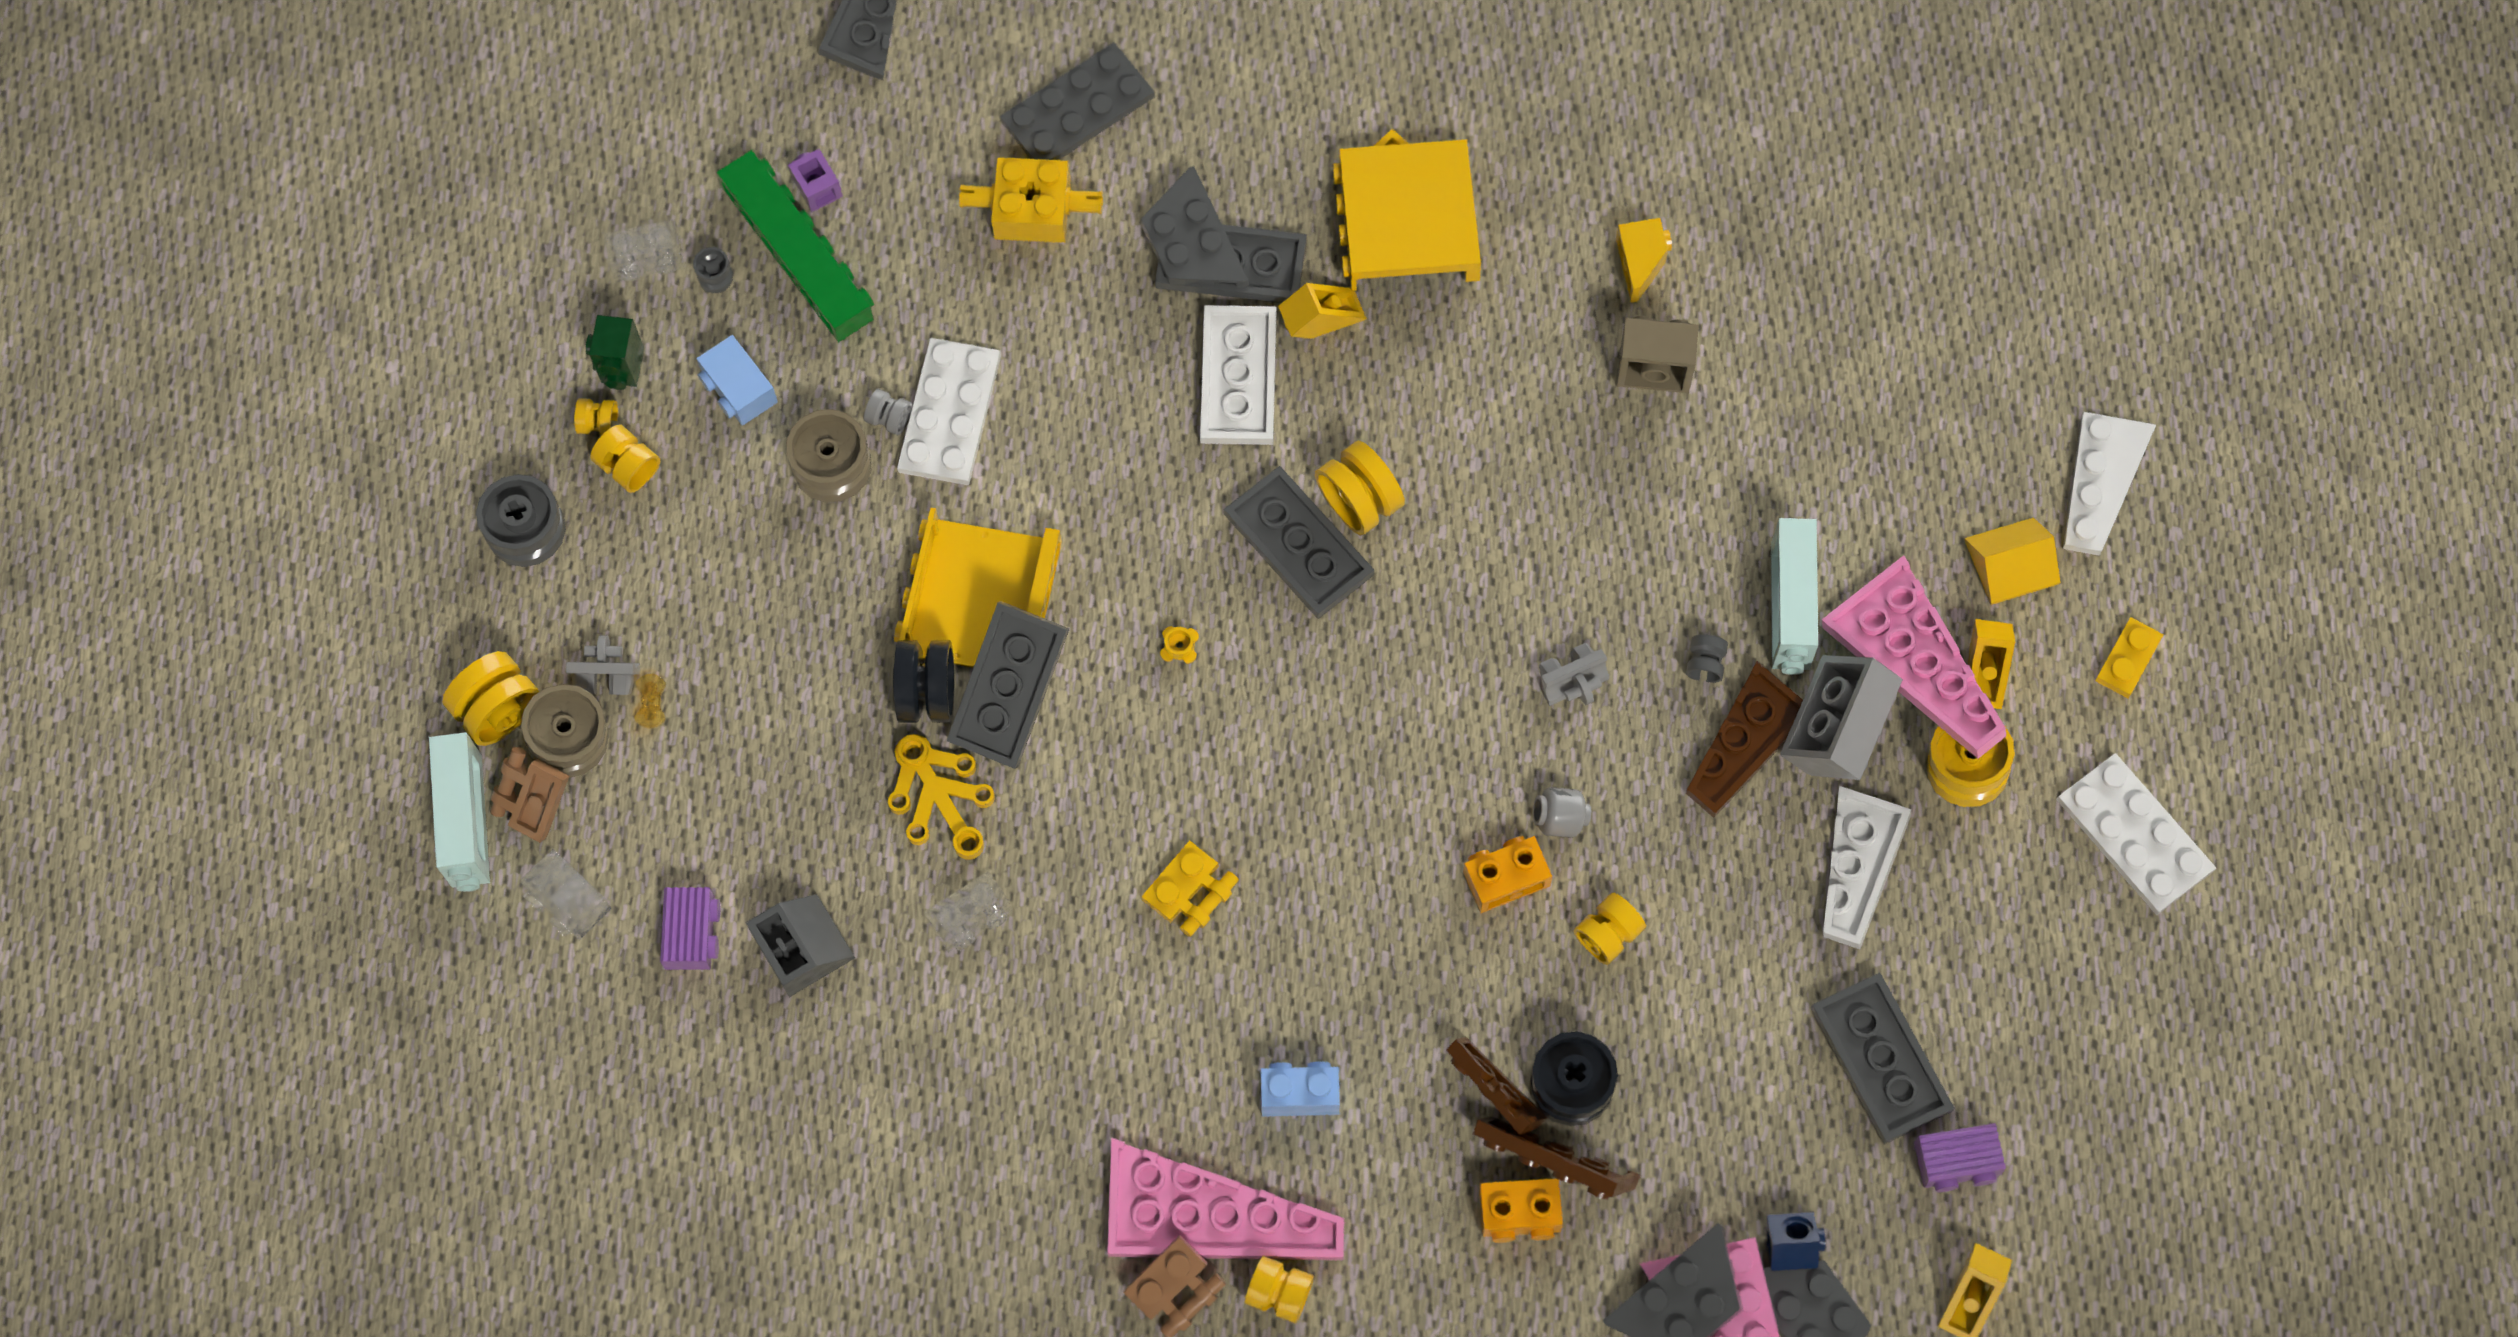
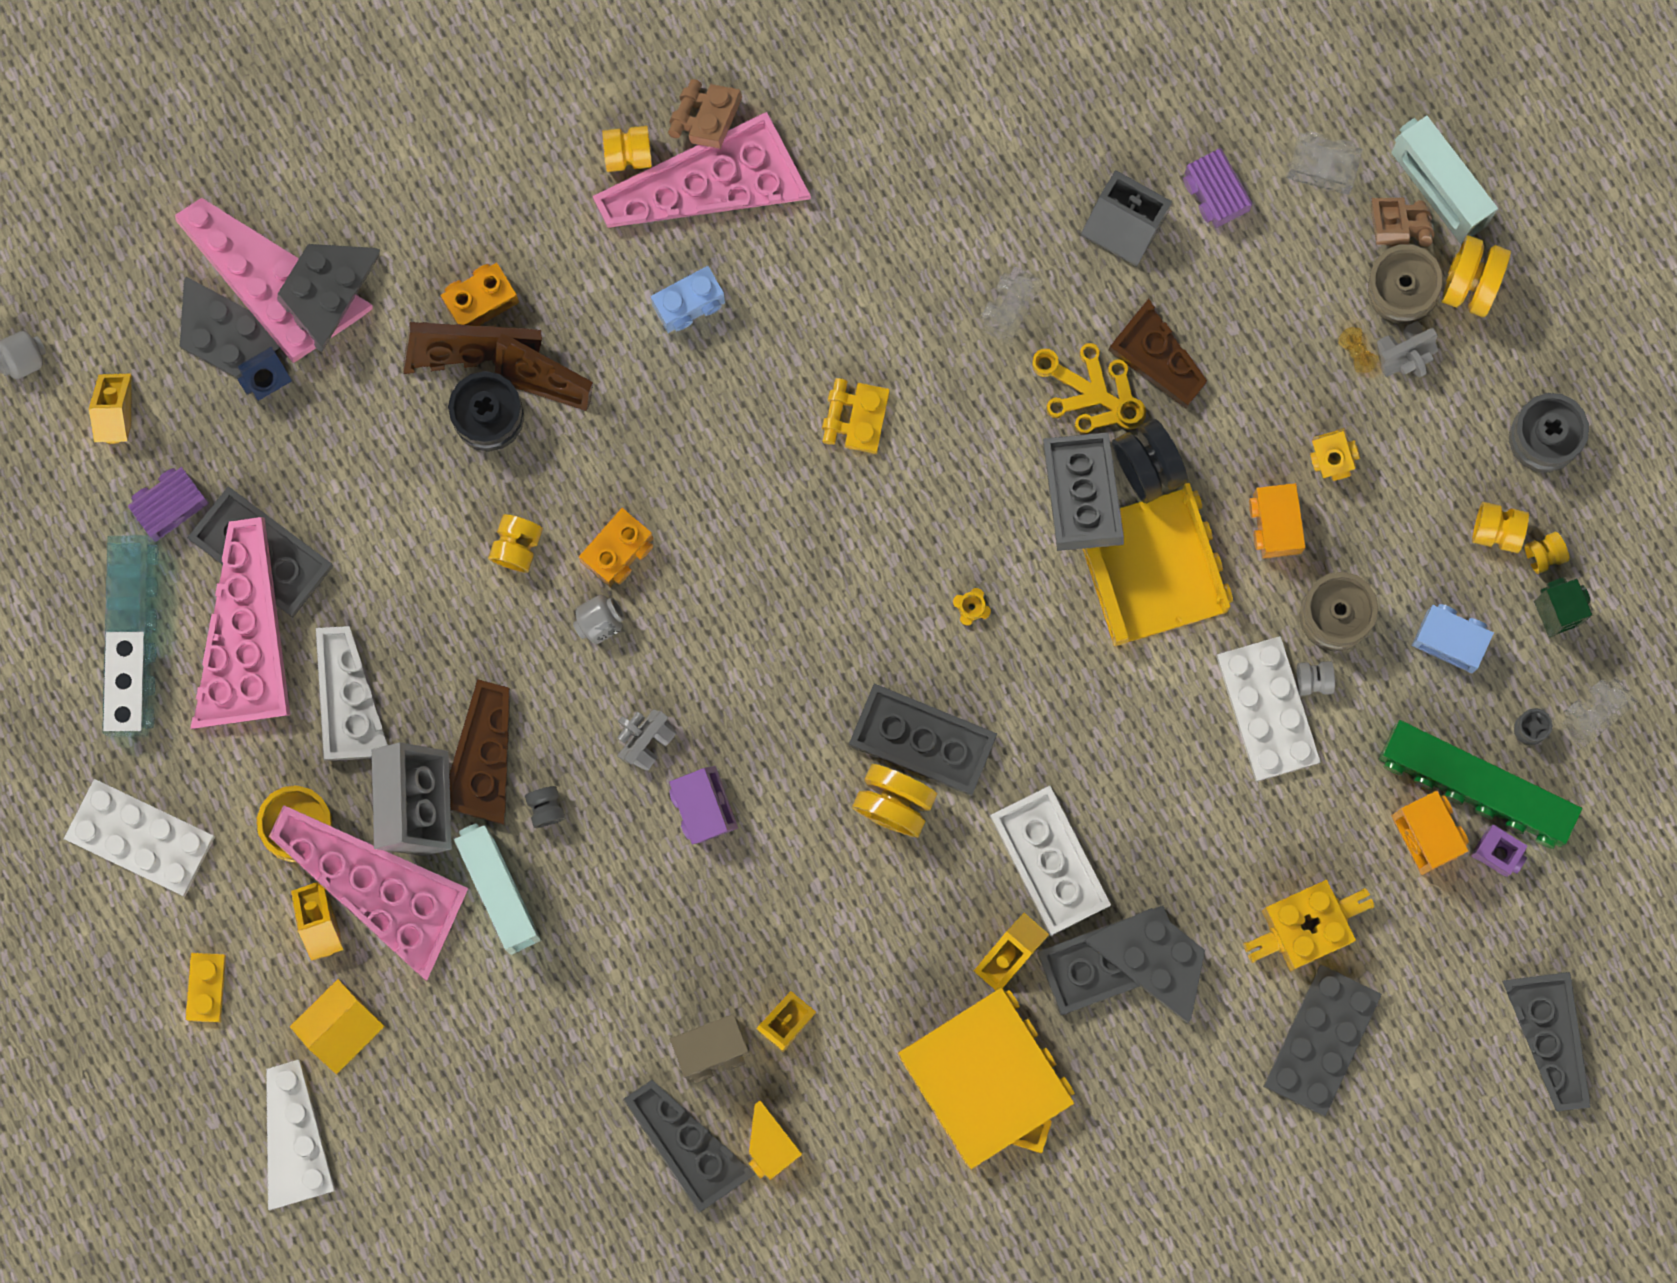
camera: 150 degrees right, 10 degrees up
none -> clear light blue brick [102,535,159,737]
none -> bright pink wing [190,517,290,729]
none -> dark grey wing [623,1080,756,1213]
none -> medium lavender brick [669,766,738,845]
none -> yellow slope [756,991,816,1053]
none -> reddish brown wing [1108,298,1207,409]
none -> light orange brick [1249,483,1306,559]
none -> yellow brick [1310,428,1360,481]
none -> light orange brick [1391,791,1469,875]

